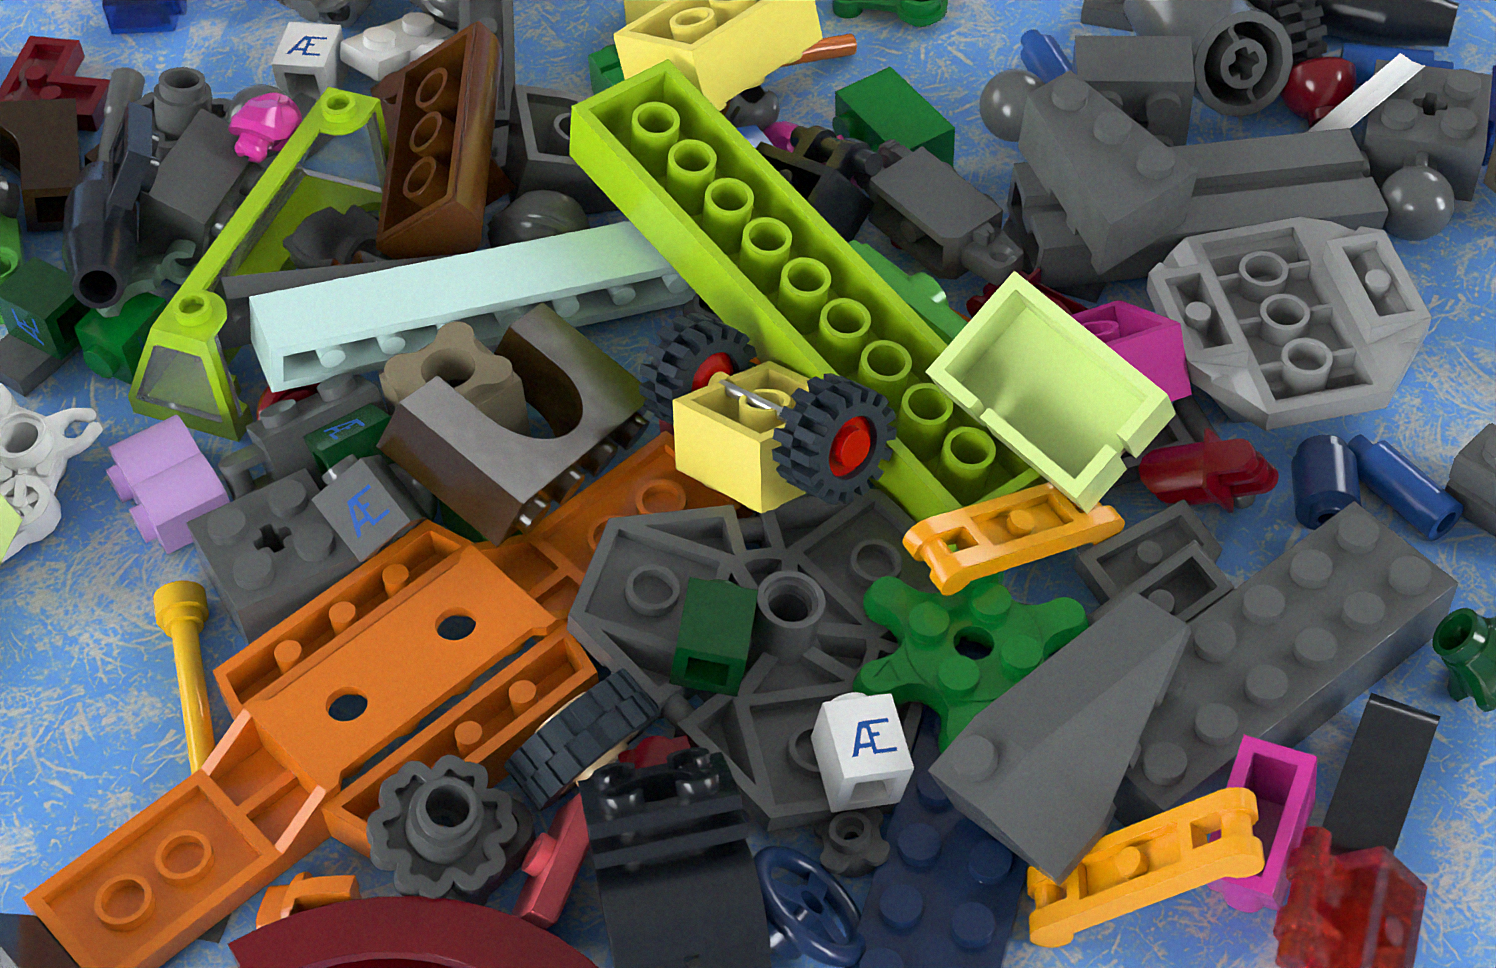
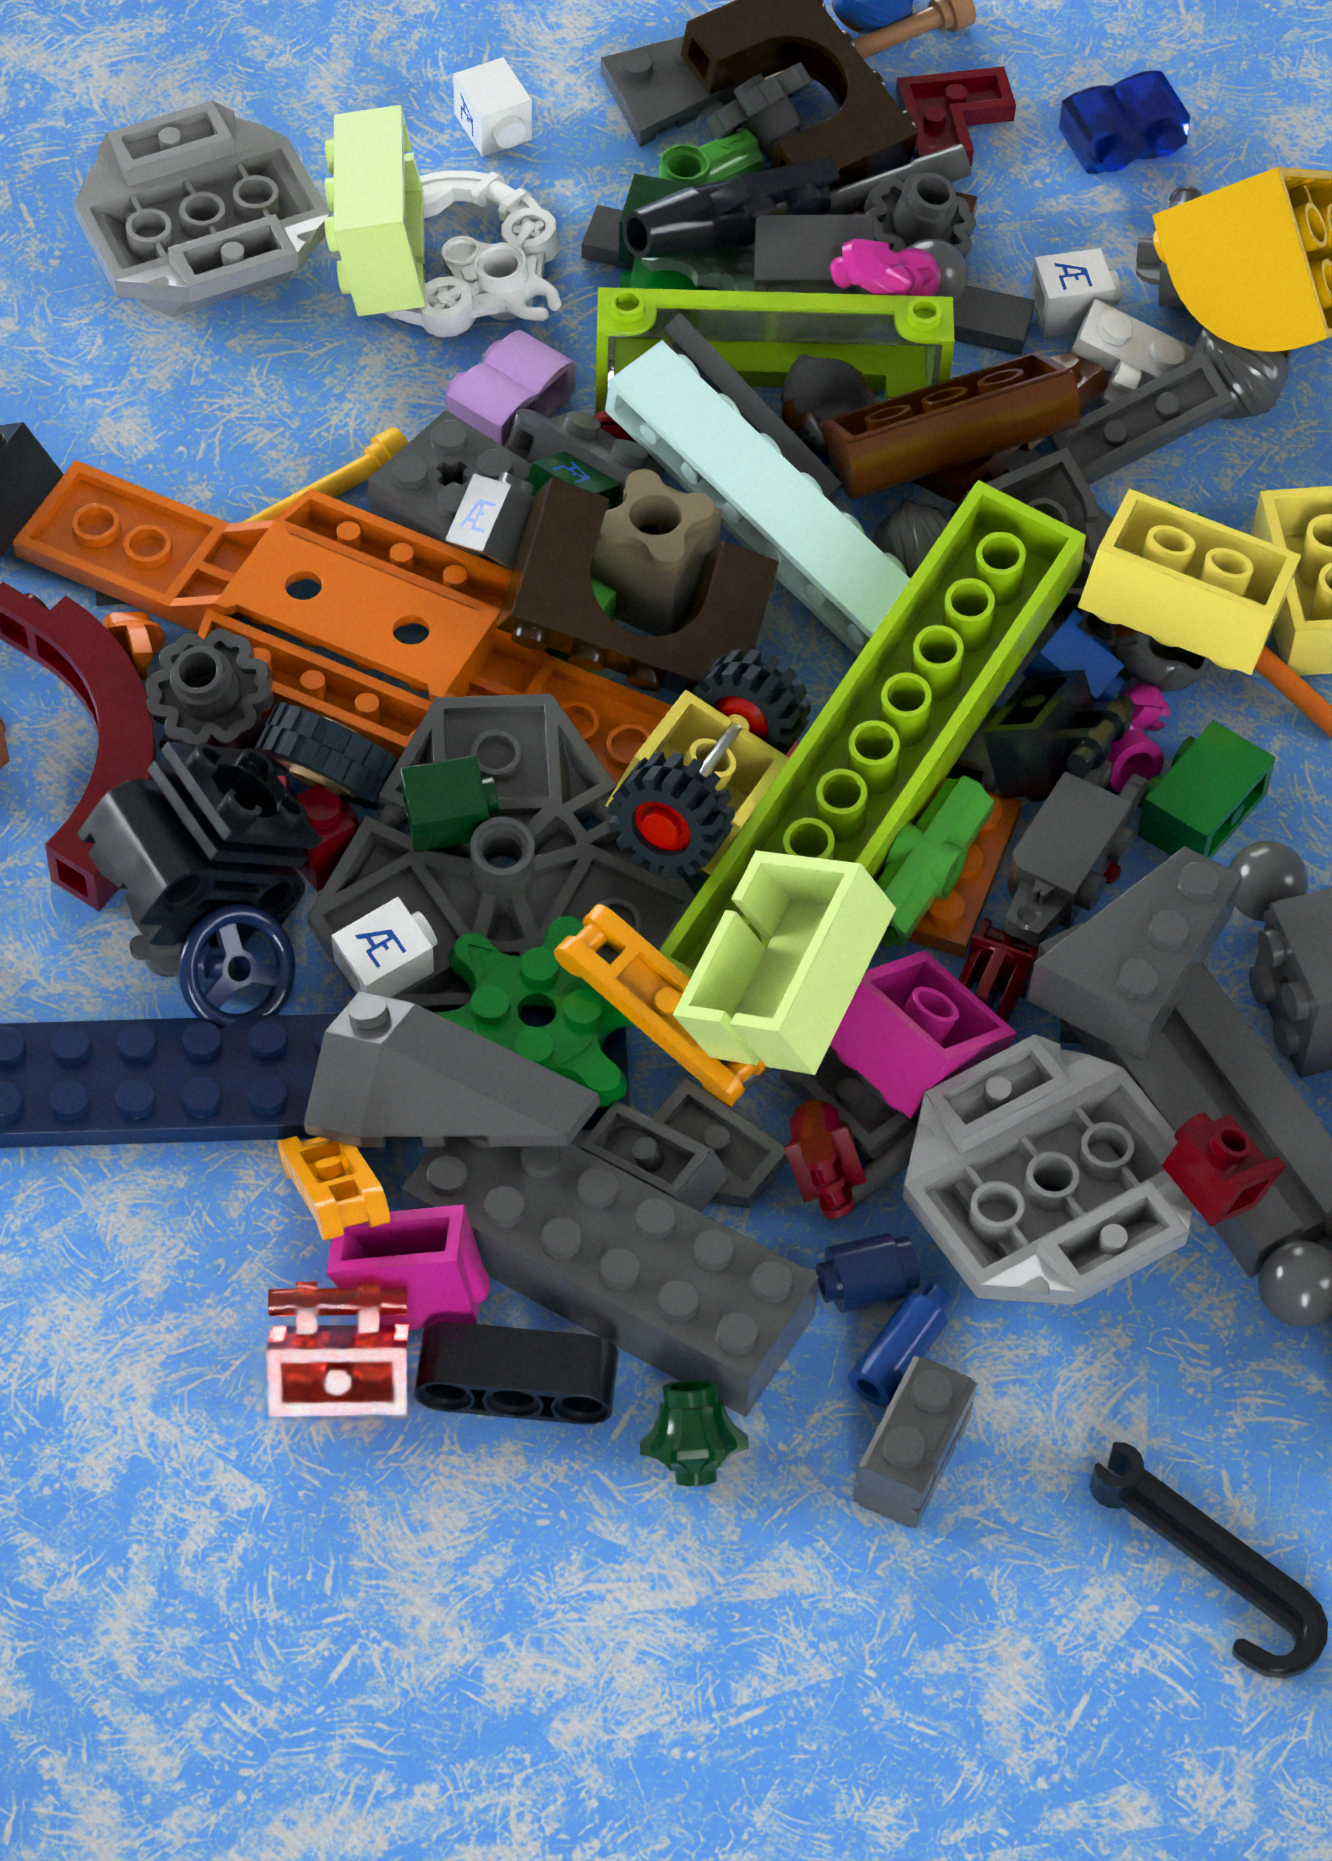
camera: 65 degrees right, 5 degrees up
dark grey plate [813,808,890,878] -> none
none -> dark red brick [1161,1112,1286,1226]

